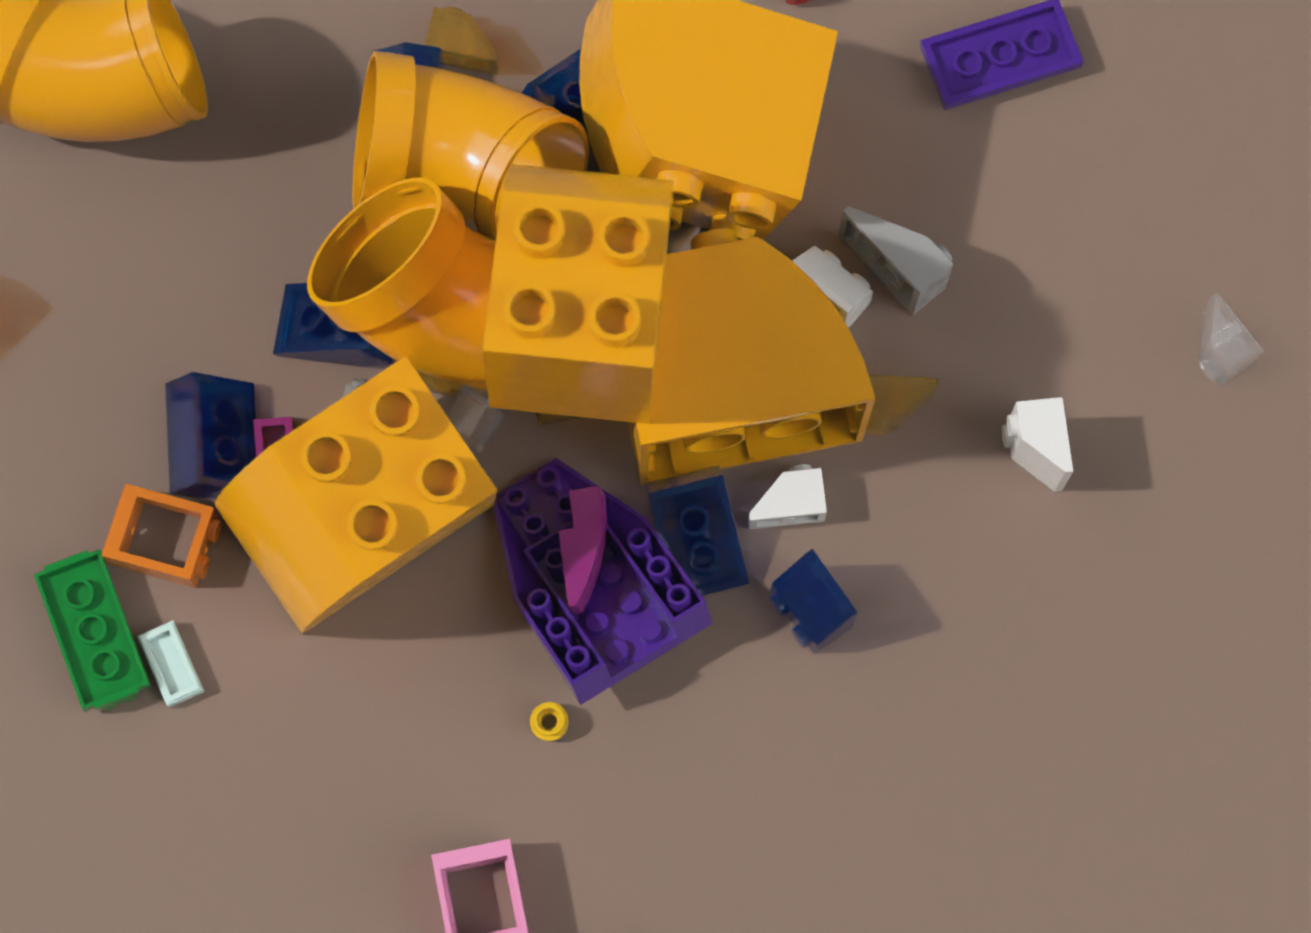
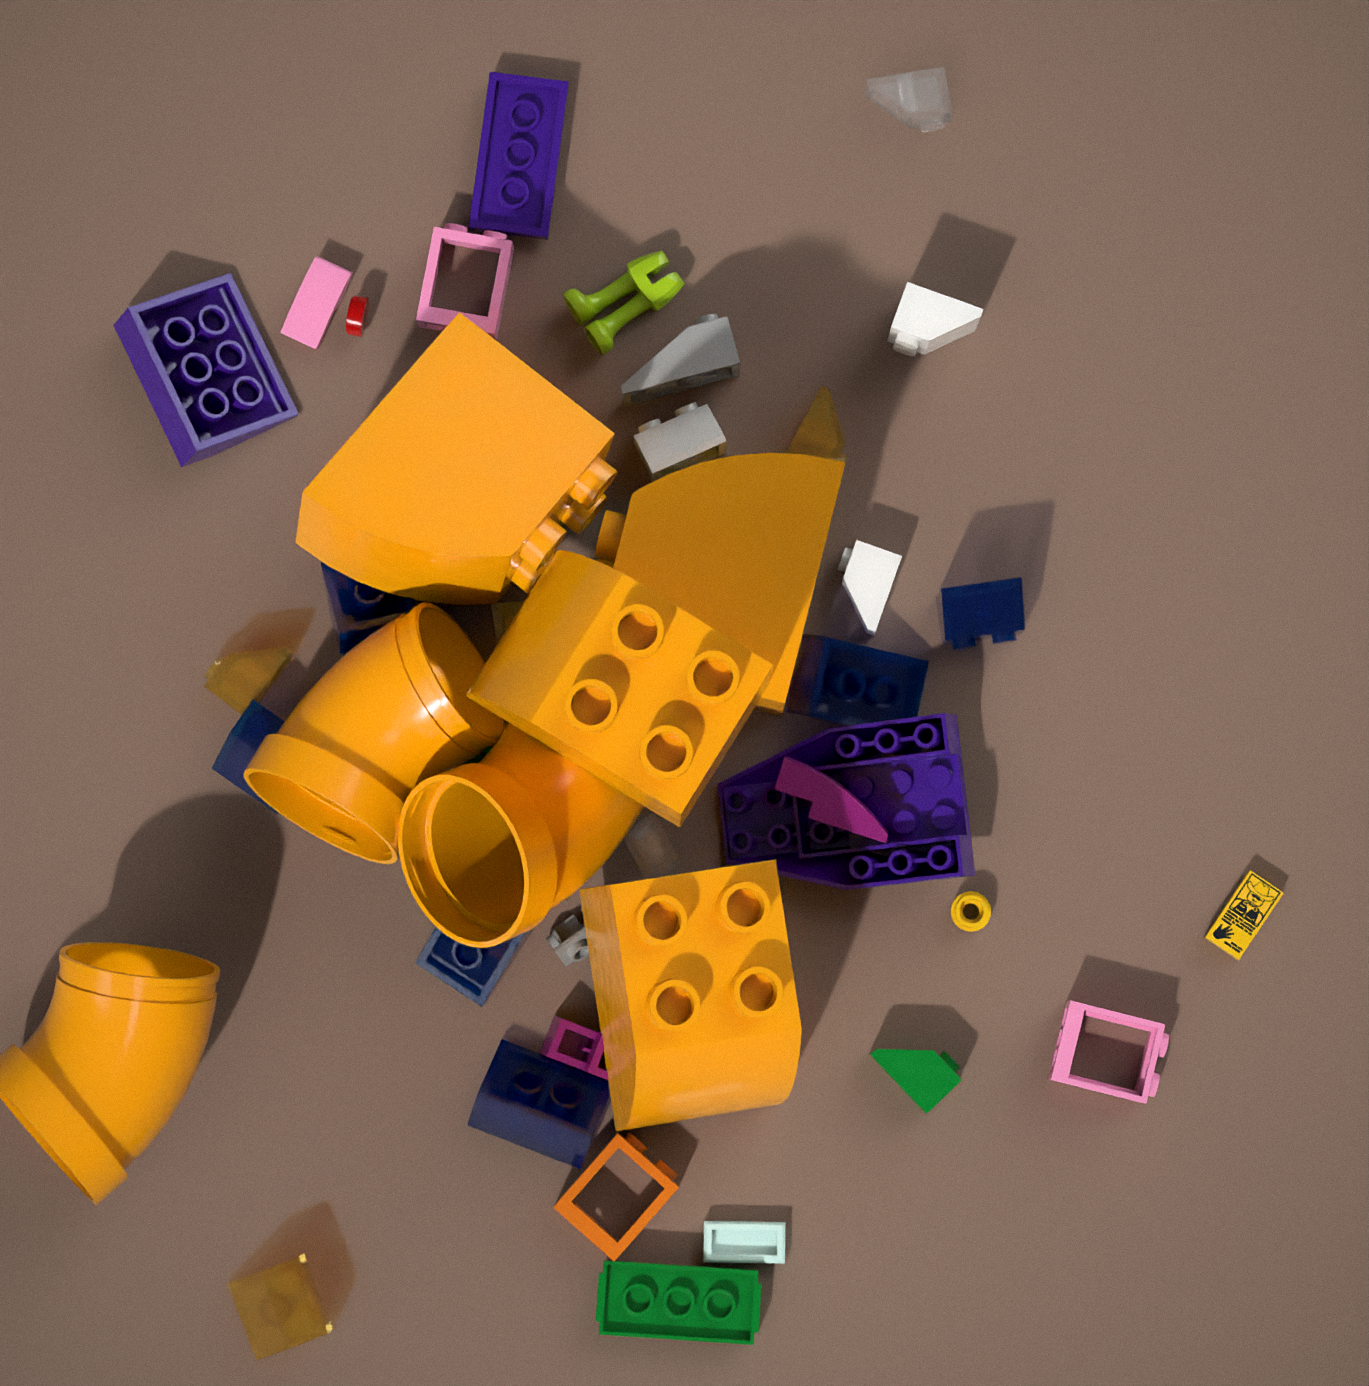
camera: 60 degrees left, 10 degrees up
none -> bright pink window [416,223,514,341]
none -> lime piece [562,250,685,356]
none -> green slope [869,1049,962,1114]

